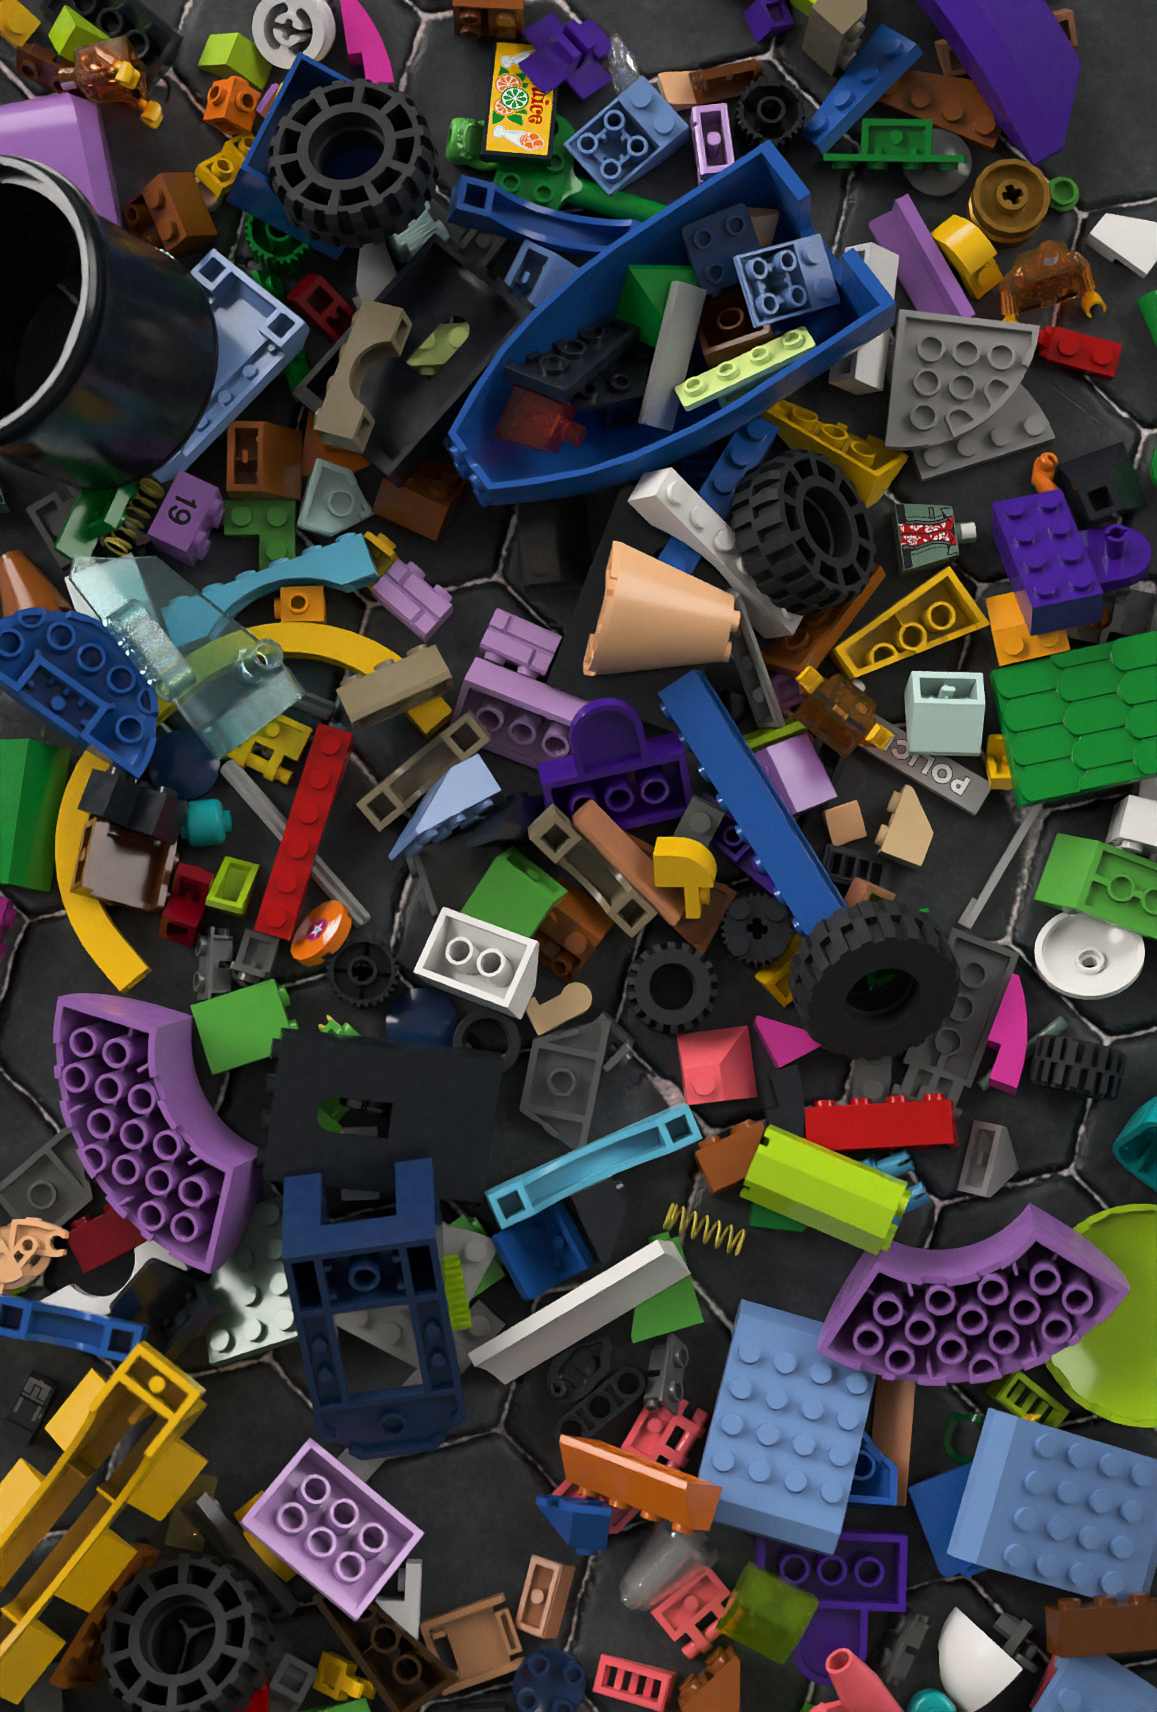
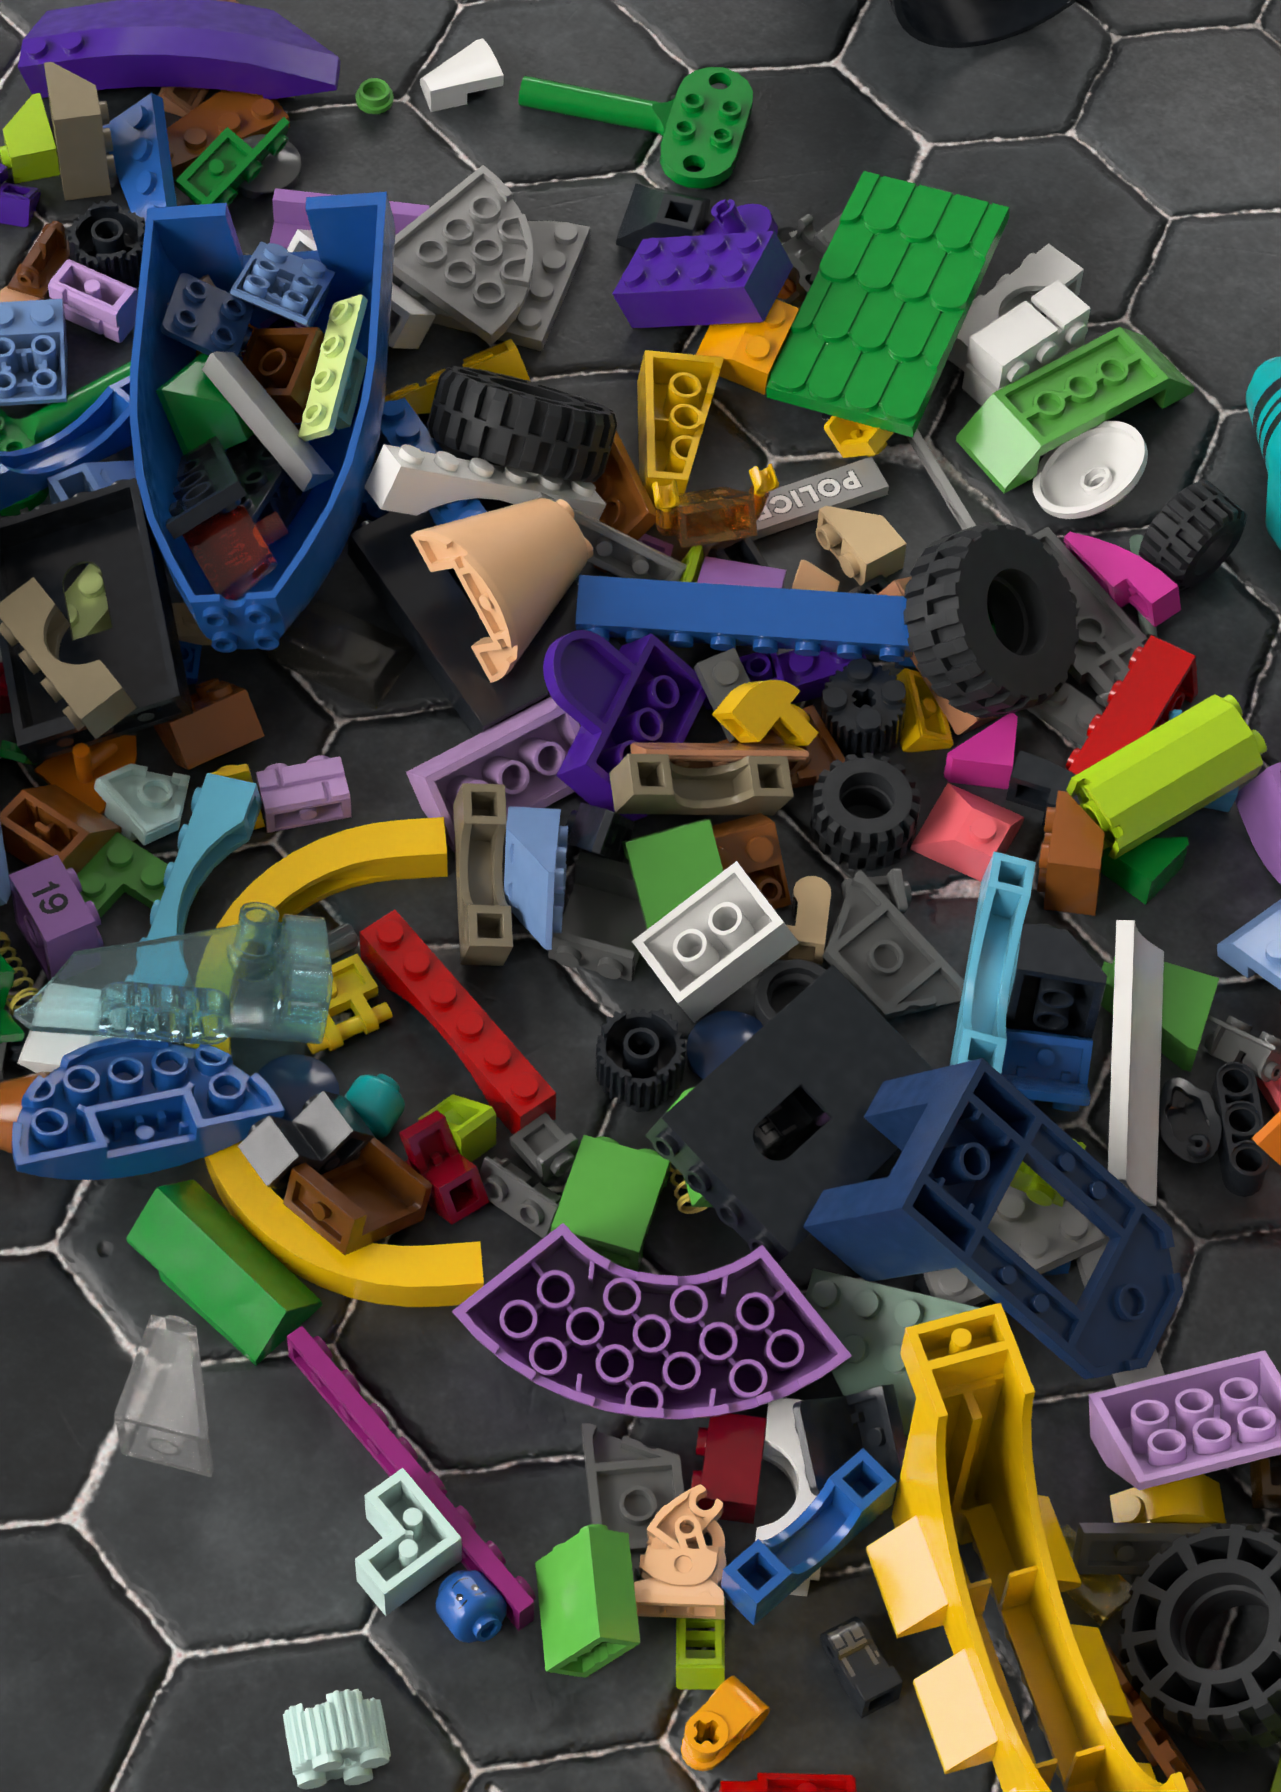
camera: 50 degrees left, 25 degrees down
light grey axle [220,759,371,929] -> none
light orange brick [274,586,327,625] -> none
orange tile [291,900,352,967] -> none
dark tan slope [336,644,454,734] -> none
lavender brick [479,608,562,680] -> none
light yellow piece [663,1203,747,1257] -> none
torso [890,503,976,577] -> none
light aqua slope [904,671,985,756] -> none
yellow brick [930,214,1004,300] -> none
light grey slope [957,1120,1019,1198] -> none
pearl gold wheel [966,158,1051,249] -> none
clear orange torso [999,240,1106,323] -> none
orange arm [1031,452,1065,496] -> none
red hinge [1035,326,1123,381] -> none

